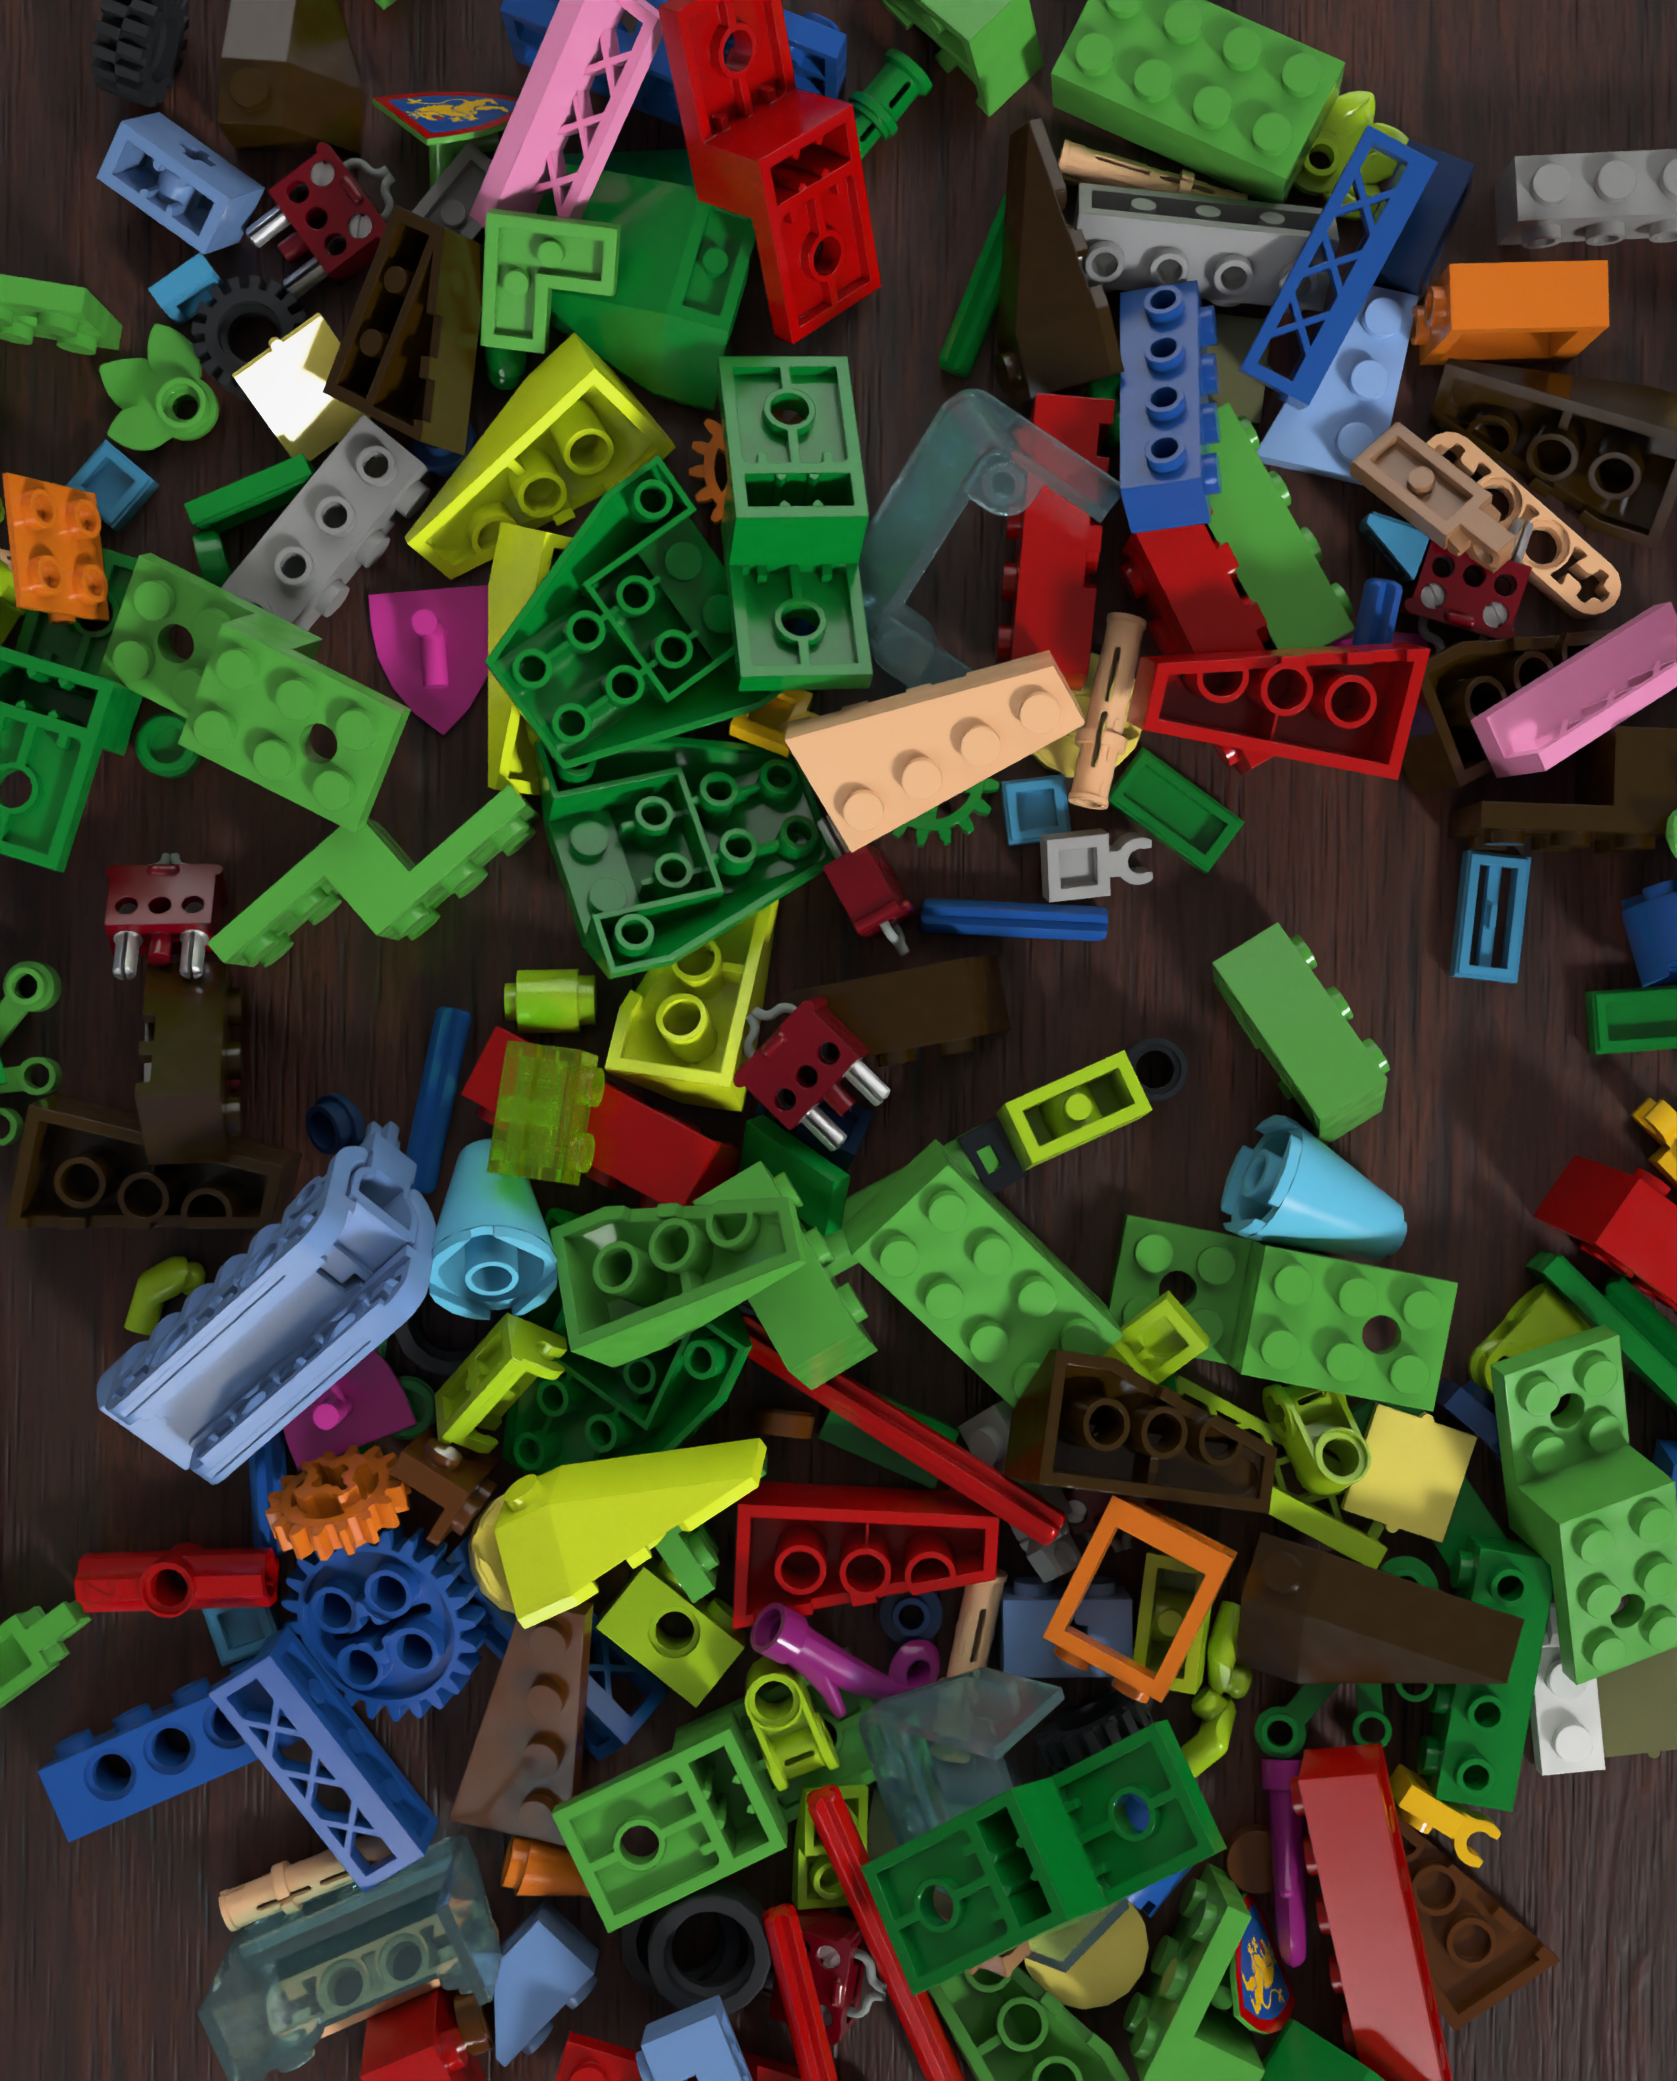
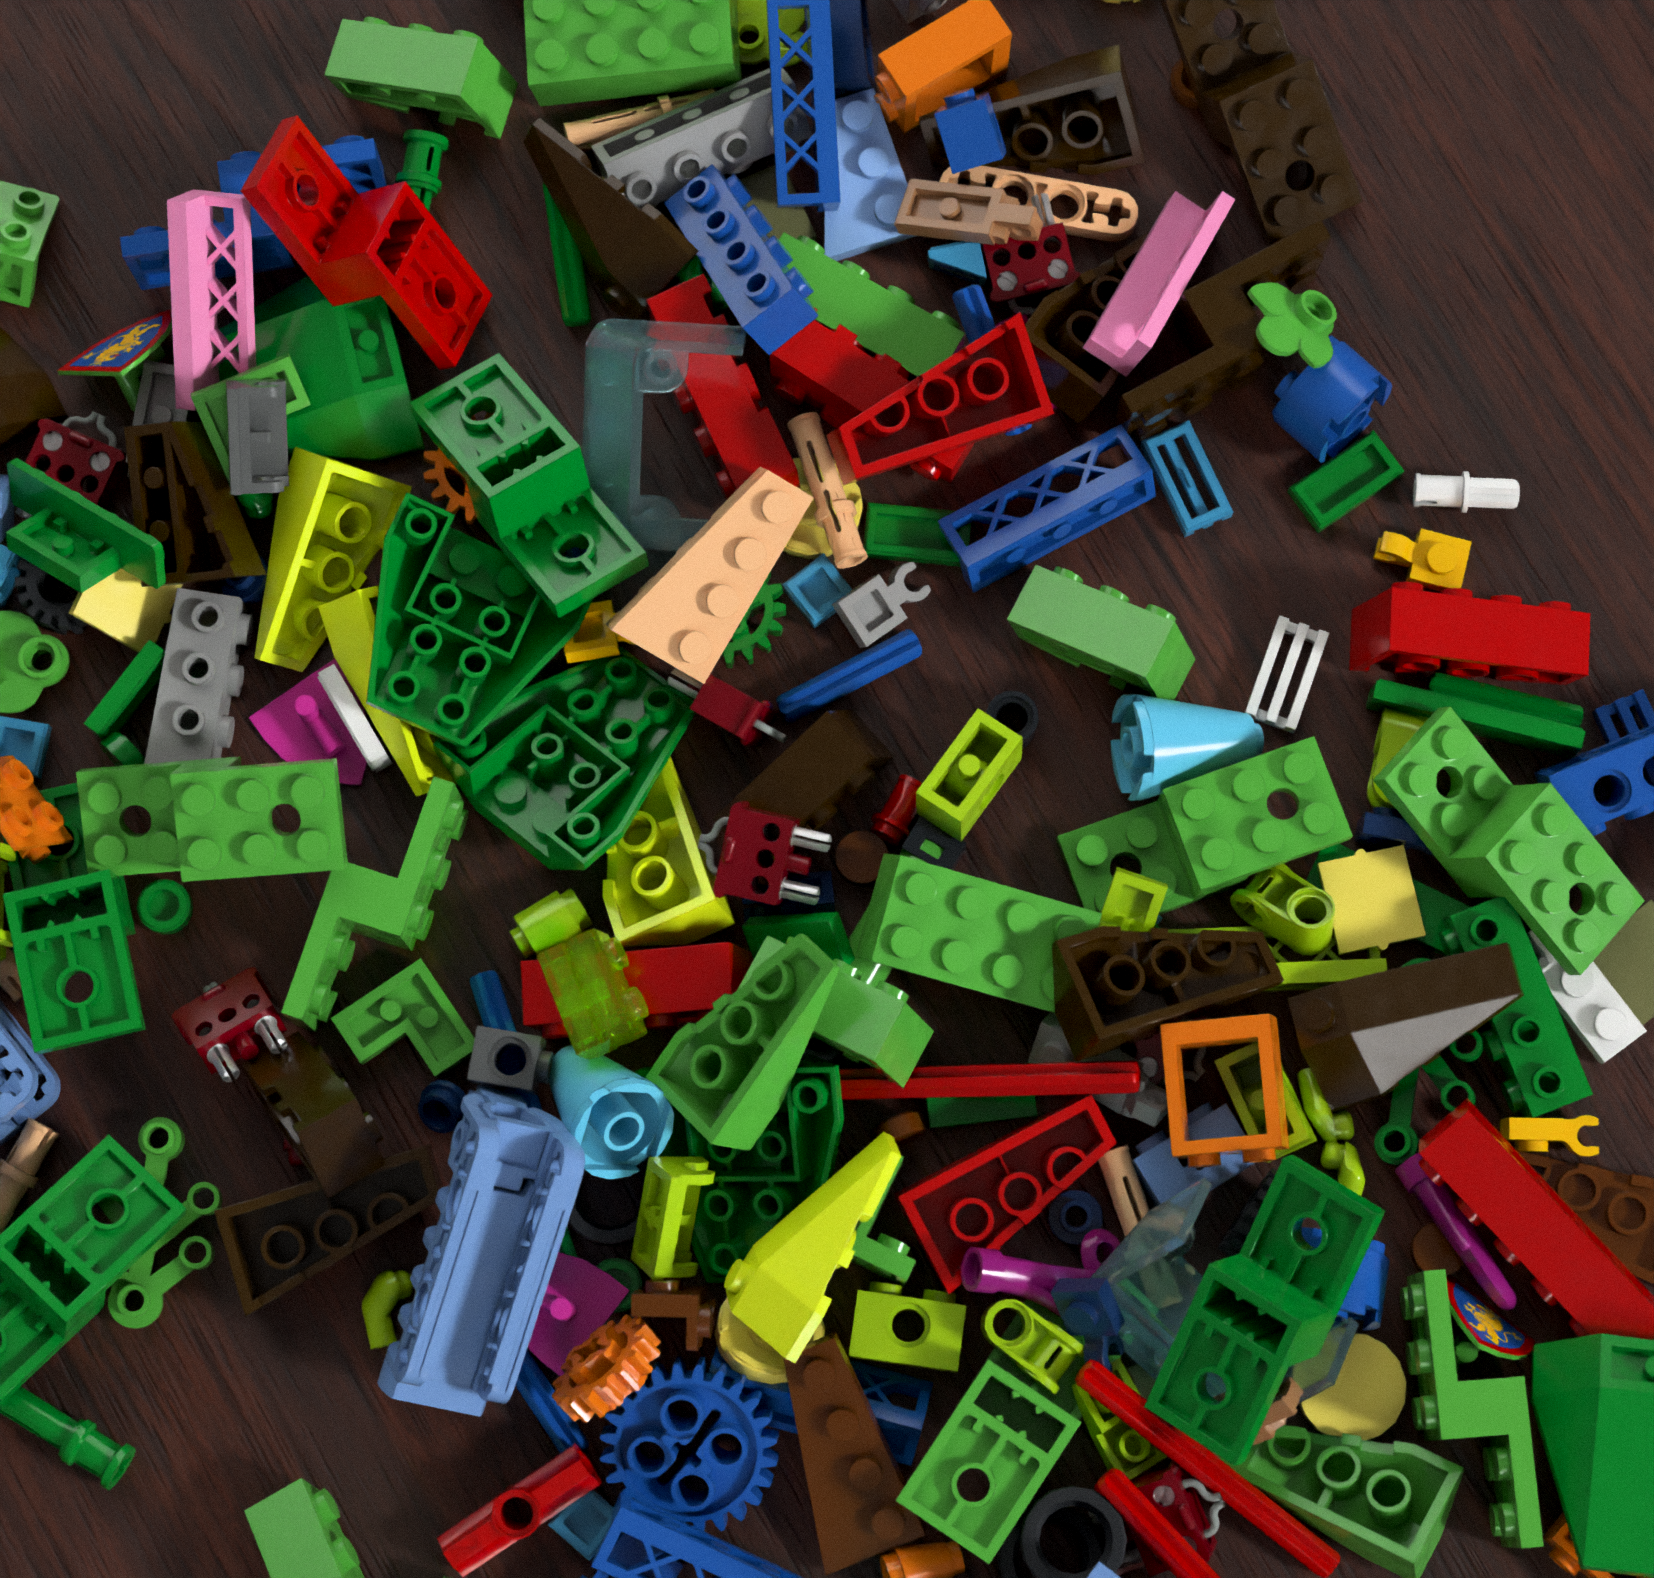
camera: 25 degrees left, 10 degrees down
none -> green bracket [6,458,166,593]
none -> dark grey hinge [226,379,289,495]
none -> white tile [317,664,393,773]
none -> bright green plate [331,958,475,1079]
none -> dark grey brick [467,1025,553,1095]
none -> reddish brown tile [835,831,888,886]
none -> red pin [871,774,922,846]
none -> blue brick [934,88,1007,174]
none -> blue fence [938,424,1156,593]
none -> dark blue plate [1050,1278,1125,1372]
none -> white tile [1245,615,1329,733]

